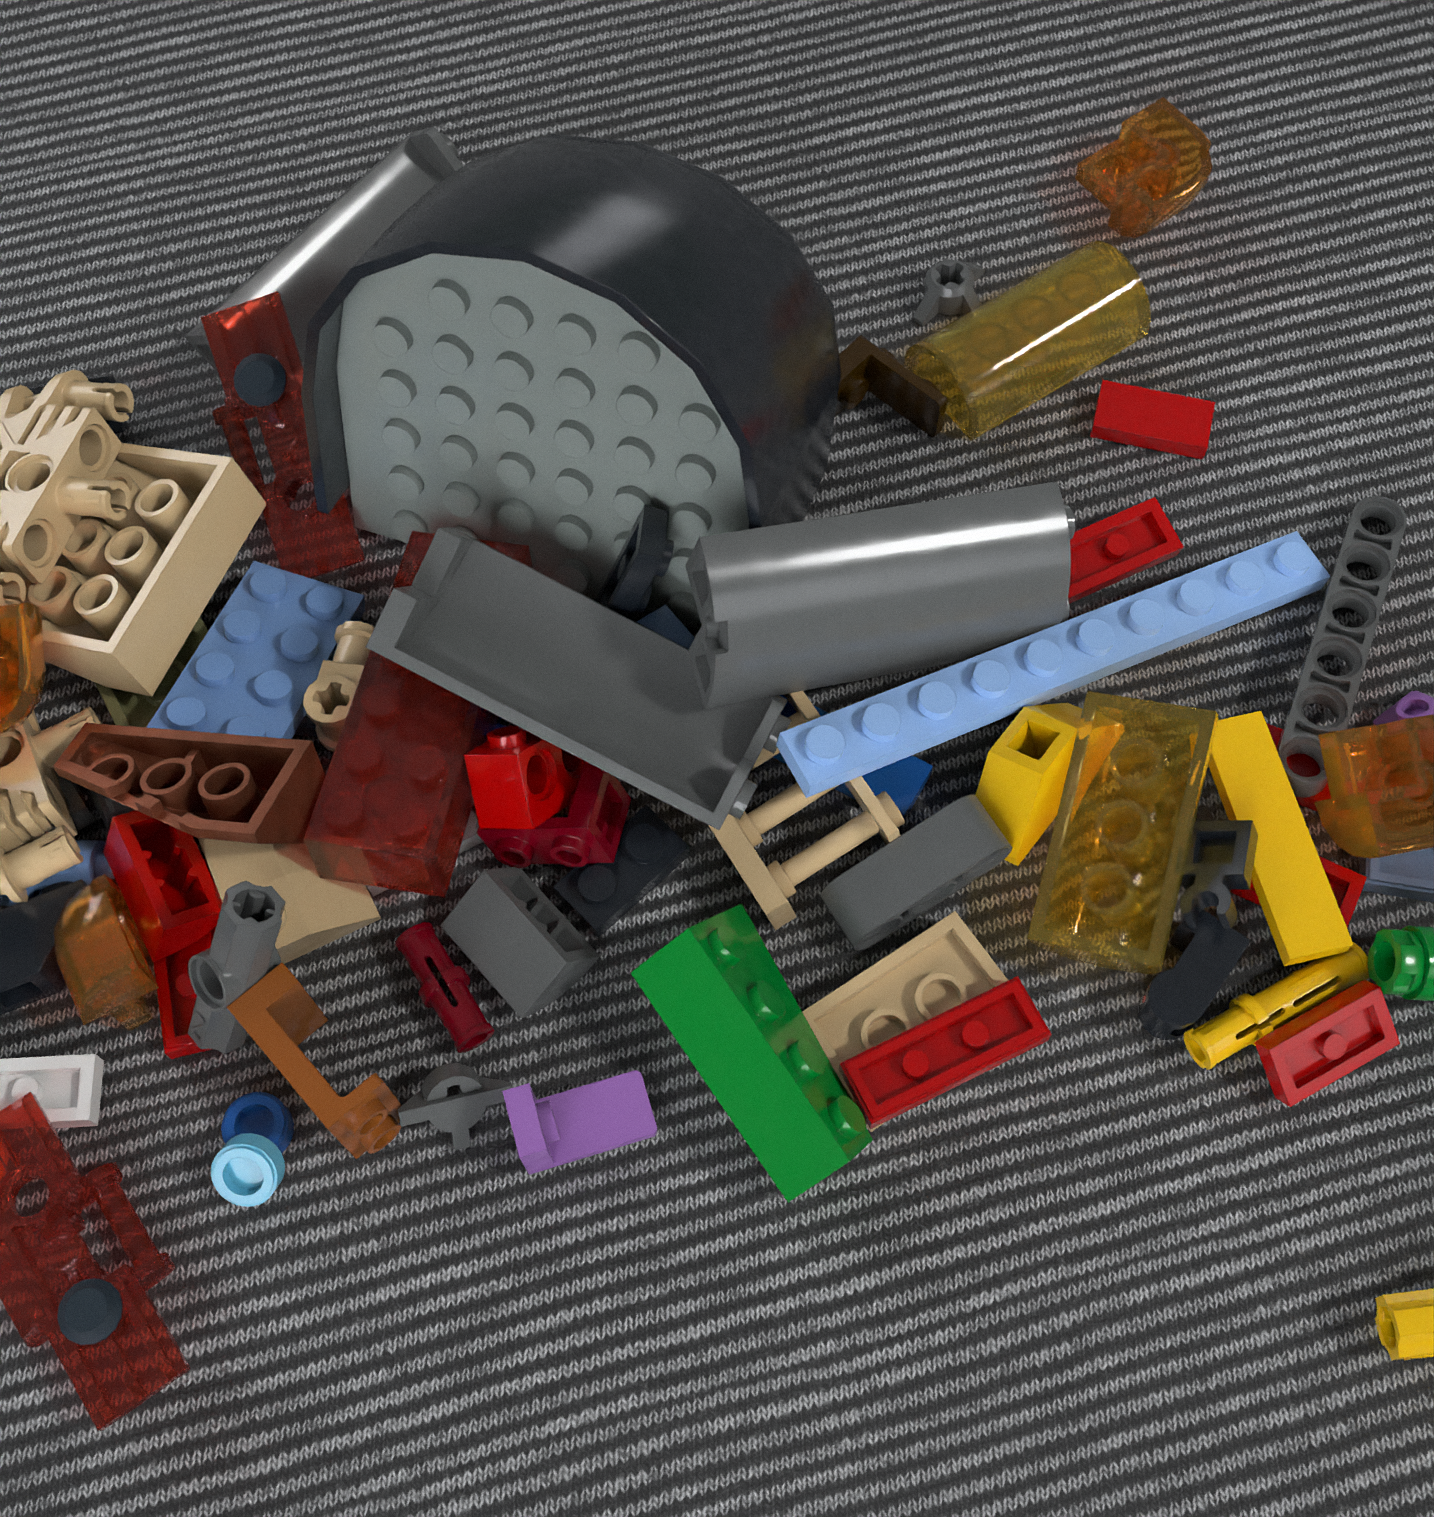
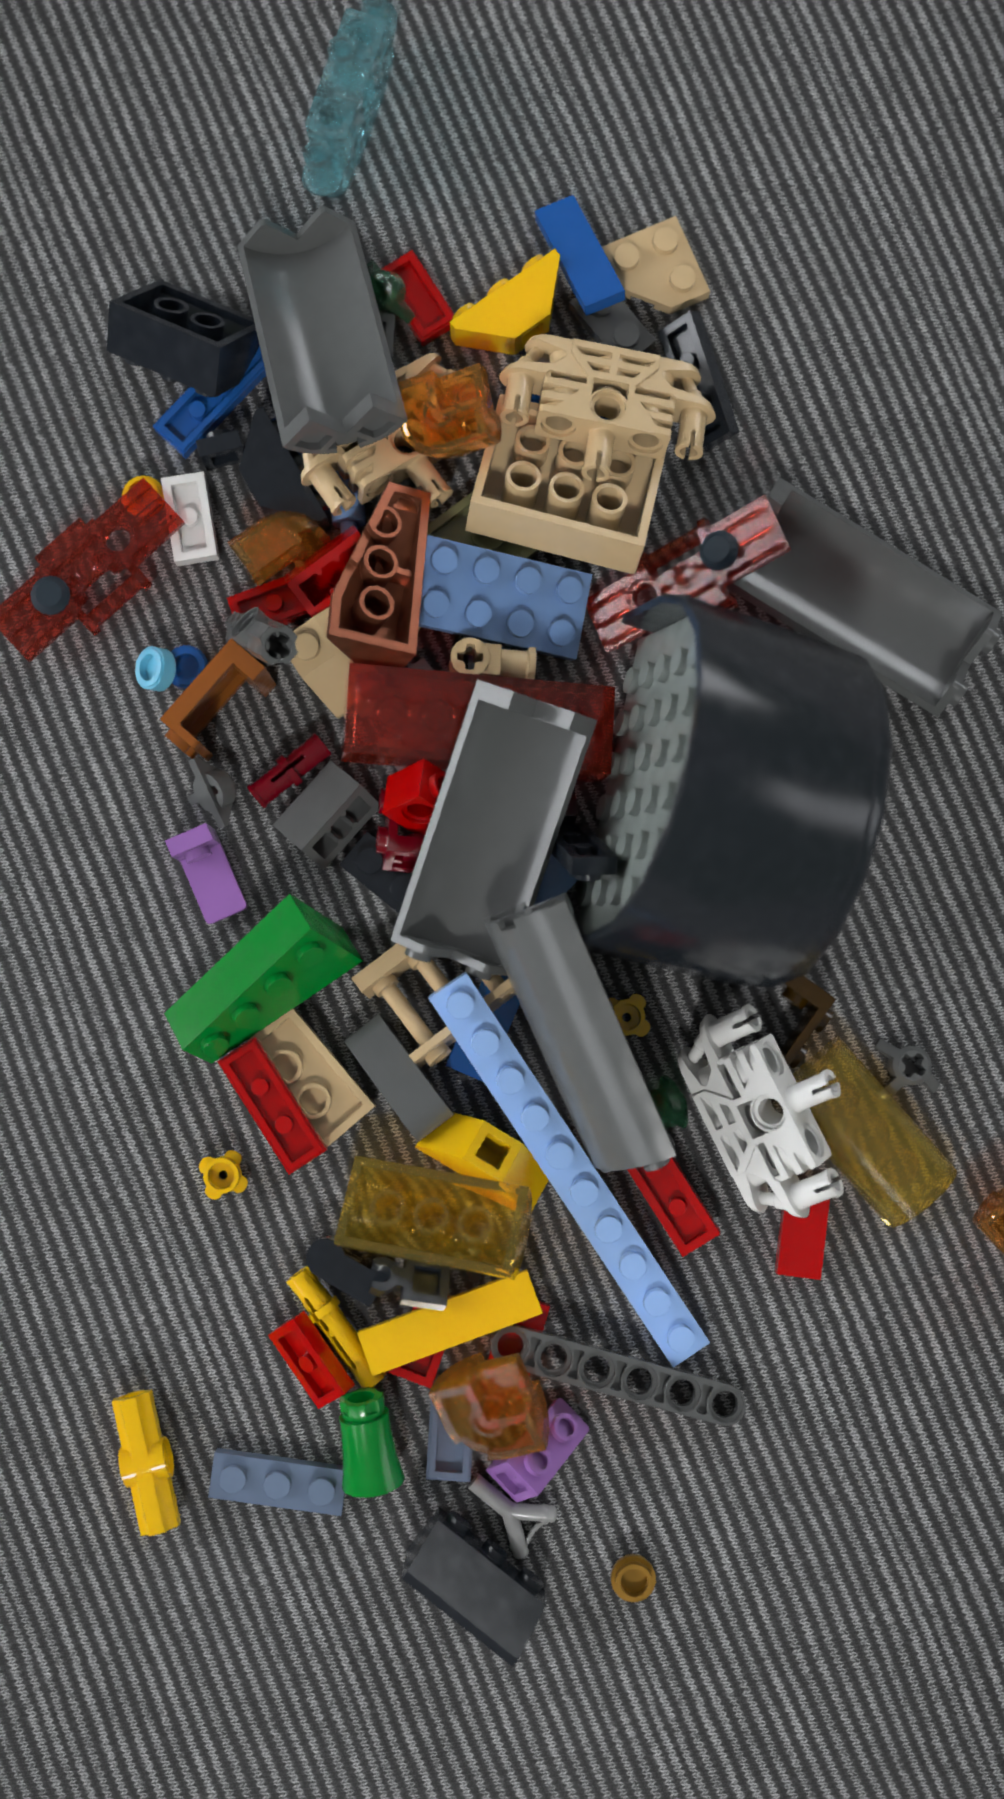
camera: 80 degrees right, 20 degrees up
none -> yellow plate [199,1150,248,1200]
none -> white piece [678,1004,844,1218]

